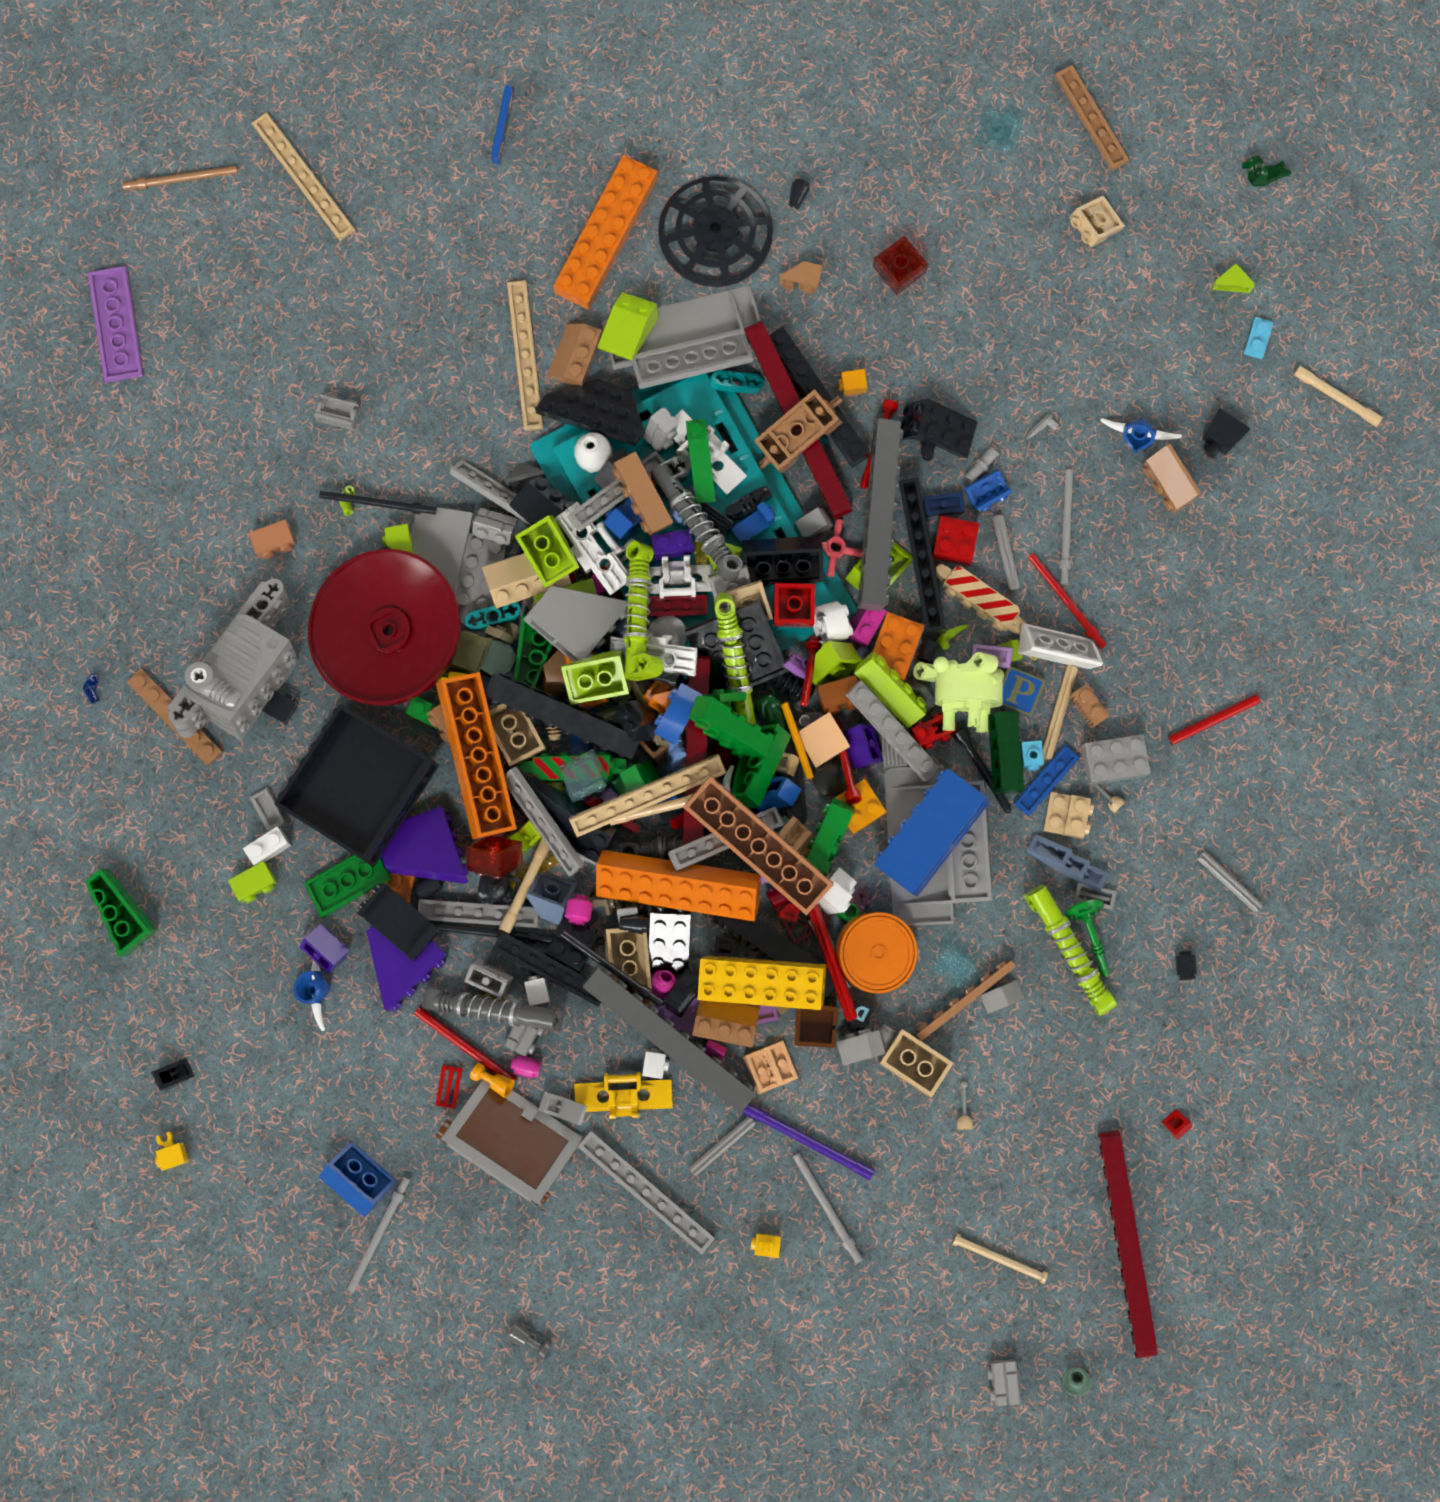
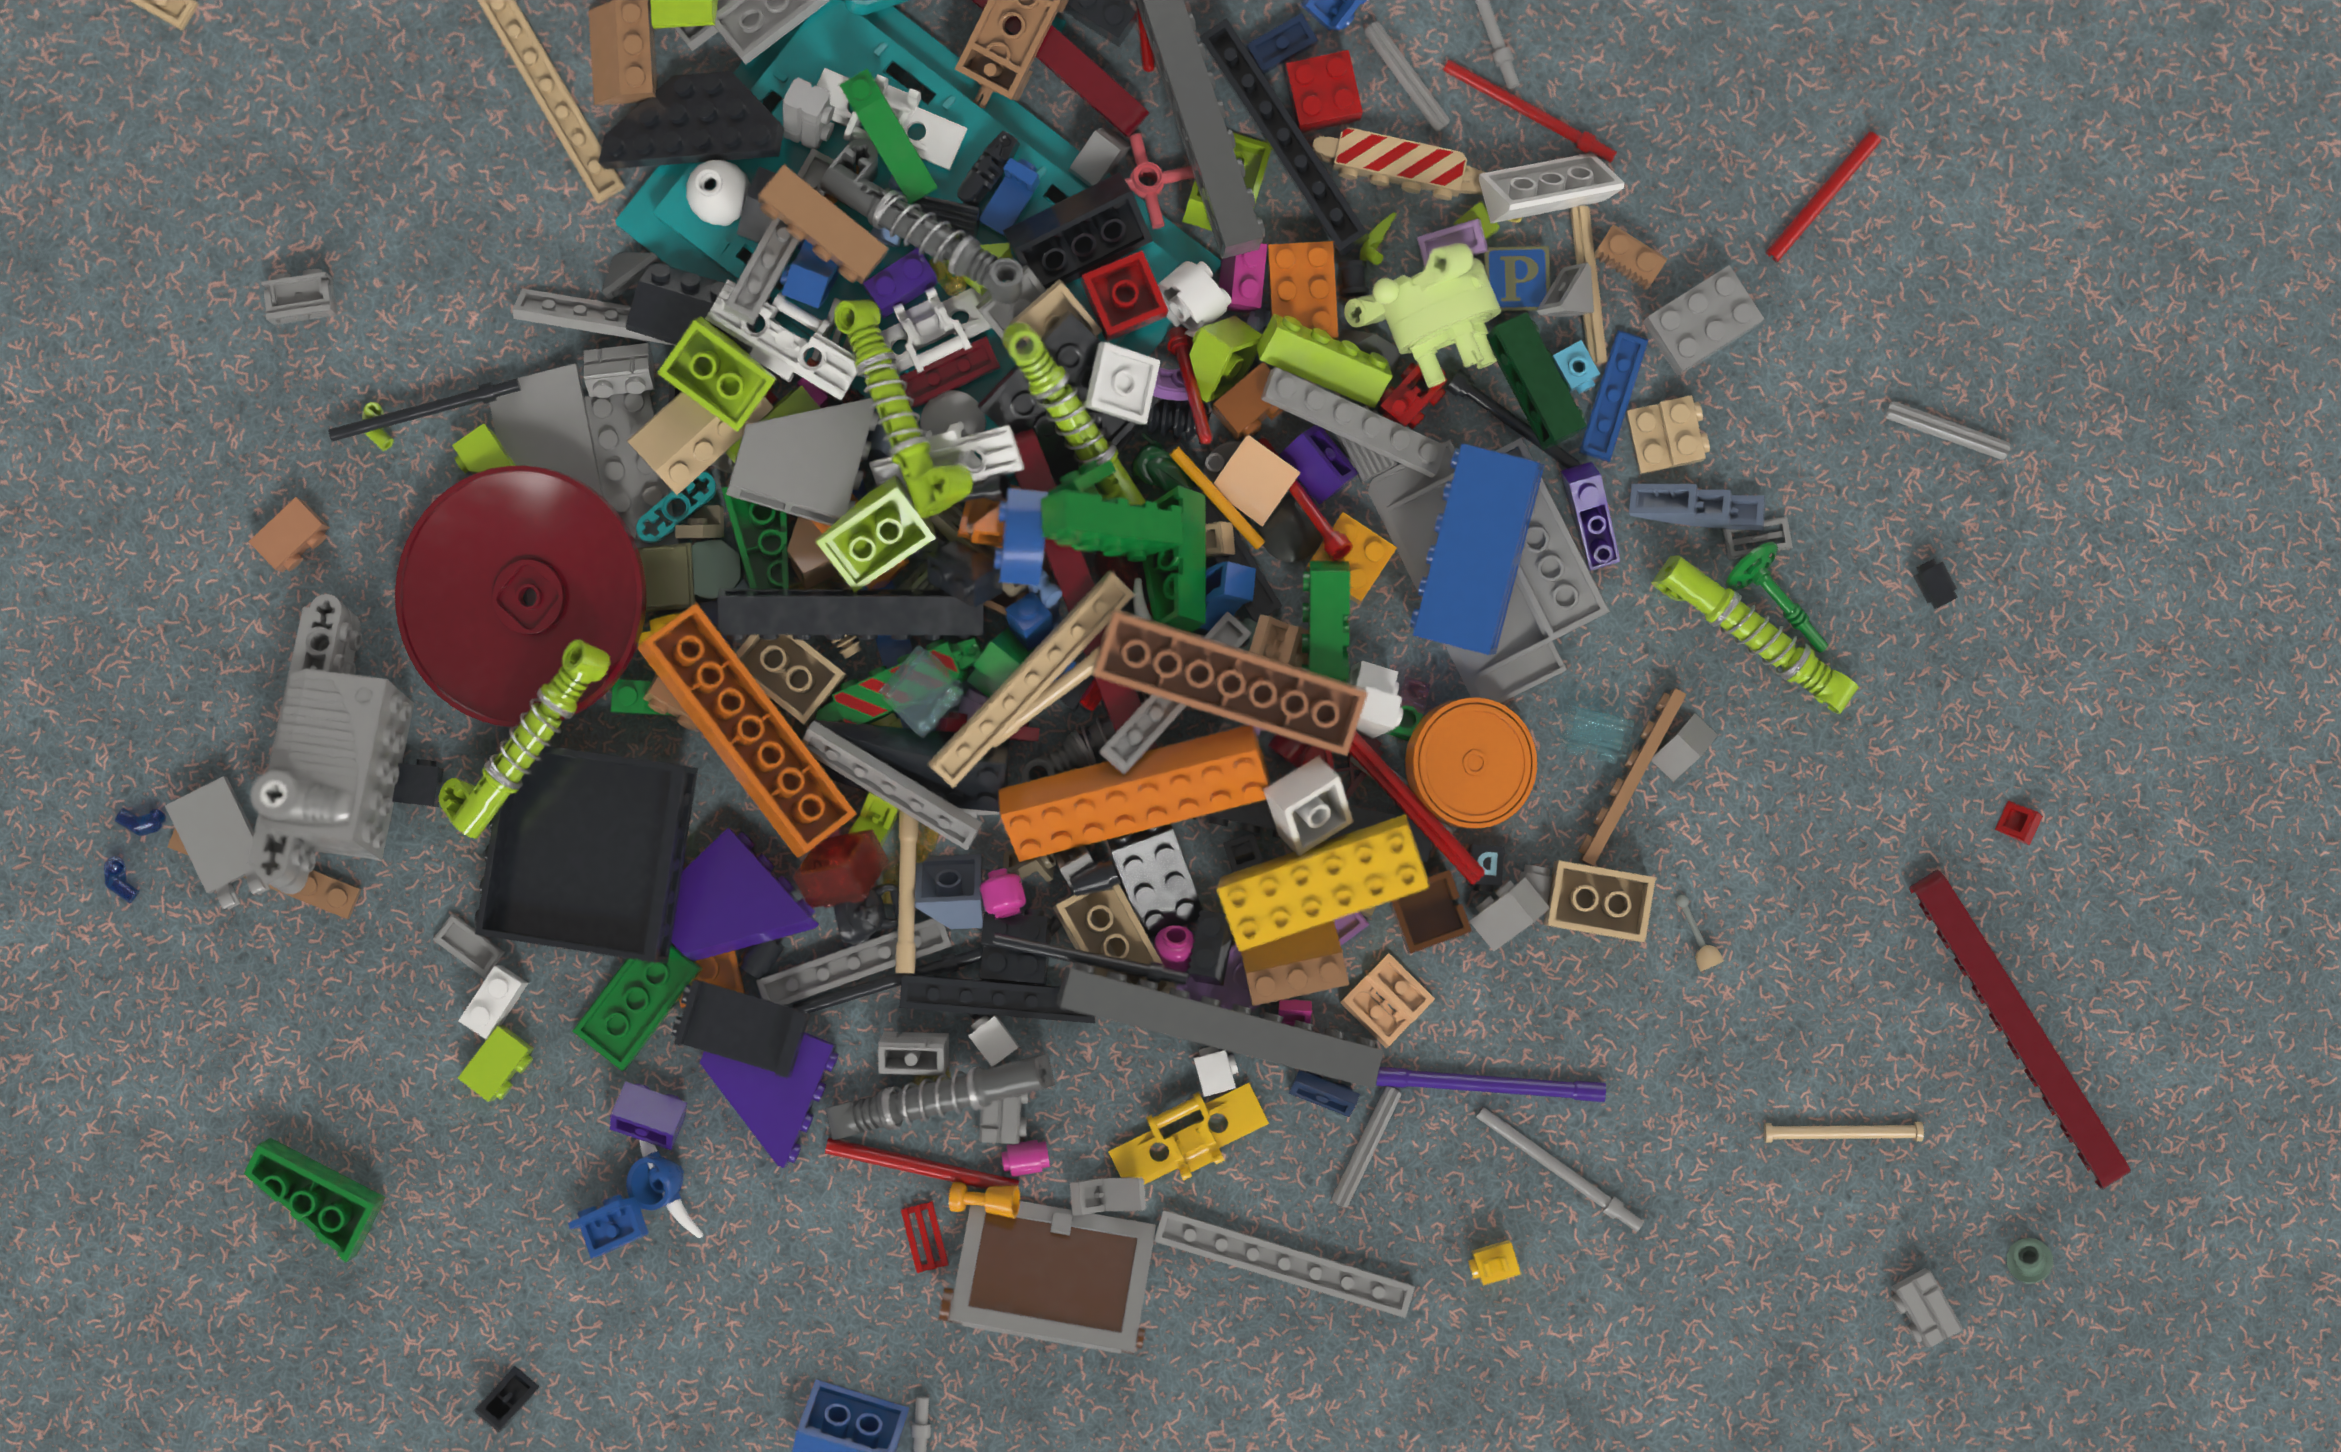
camera: 20 degrees left, 5 degrees up
tan hinge [1085,775,1126,814] -> none
none -> clear blue arm [115,808,166,836]
none -> light grey tile [165,776,270,909]
none -> lime piece [439,640,609,839]
none -> blue bracket [568,1194,649,1258]
none -> blue brick [1006,591,1054,651]
none -> white plate [1085,342,1160,425]
none -> white brick [1264,756,1353,856]
none -> dark blue plate [1289,1070,1360,1117]
none -> light grey slope [1536,262,1594,317]
none -> dark purple slope [1560,462,1621,571]

